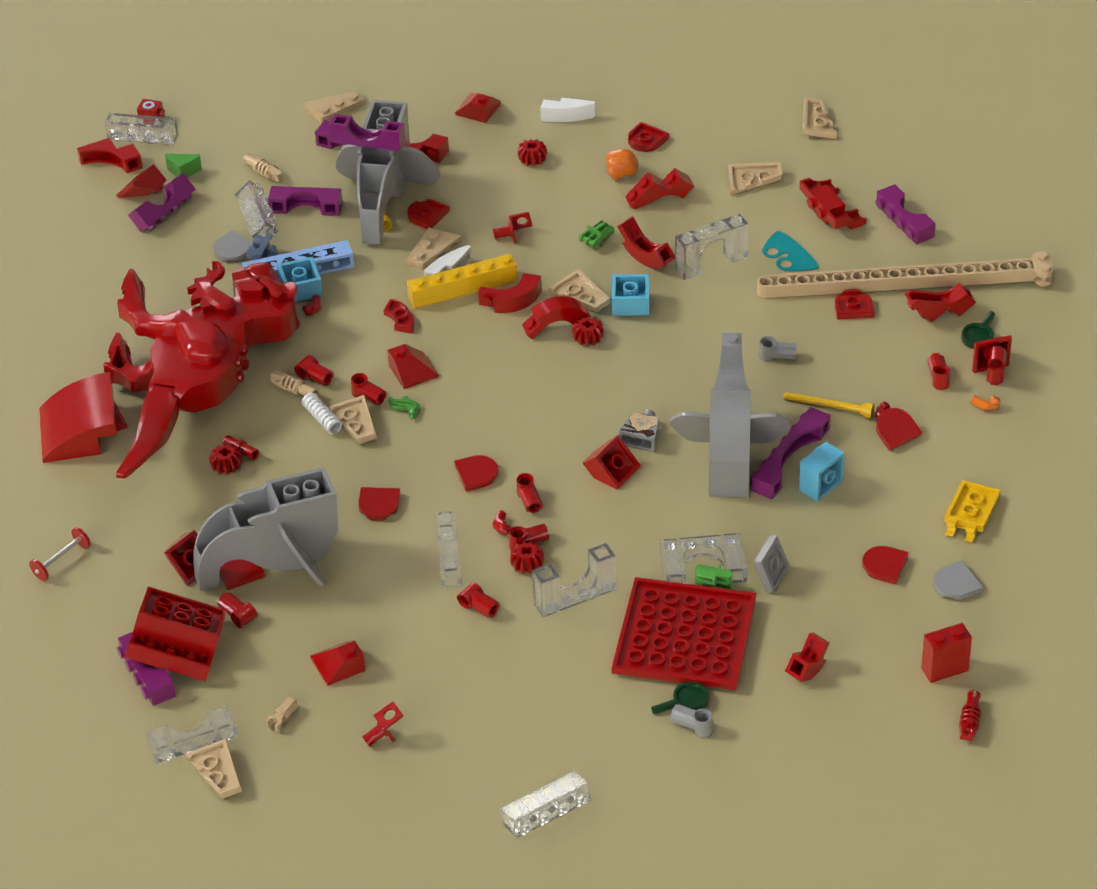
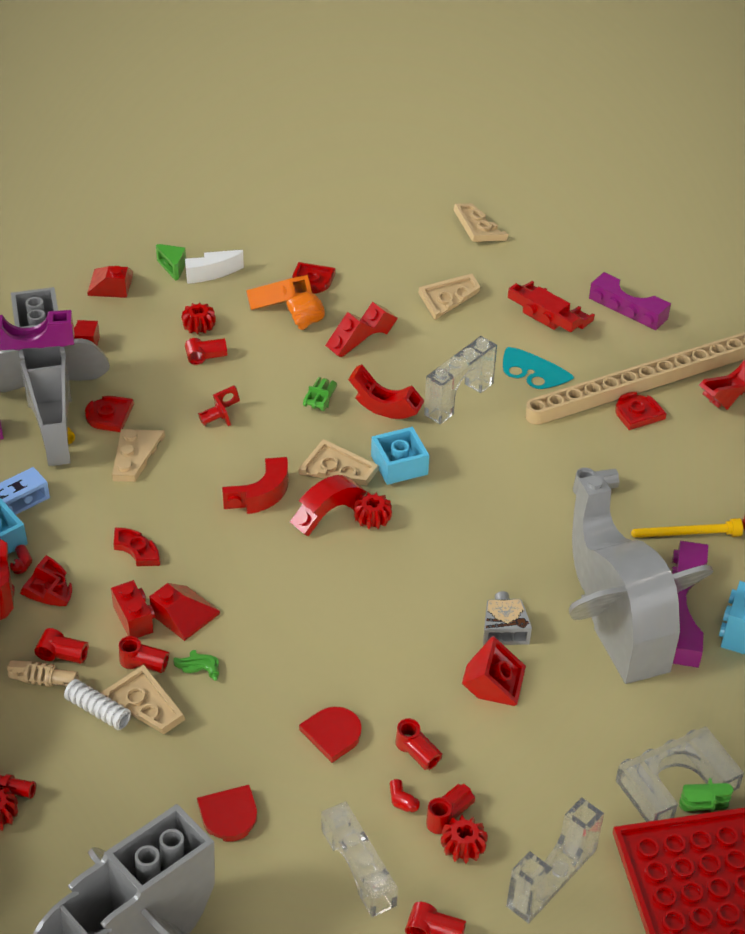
camera: 25 degrees left, 0 degrees up
yellow brick [406,253,518,309] -> none
white slope [424,245,472,276] -> none
none -> red brick [20,555,72,606]
none -> red brick [111,580,155,638]
none -> bright green slope [156,244,186,281]
none -> red piece [185,338,228,365]
none -> orange slope [246,275,312,310]

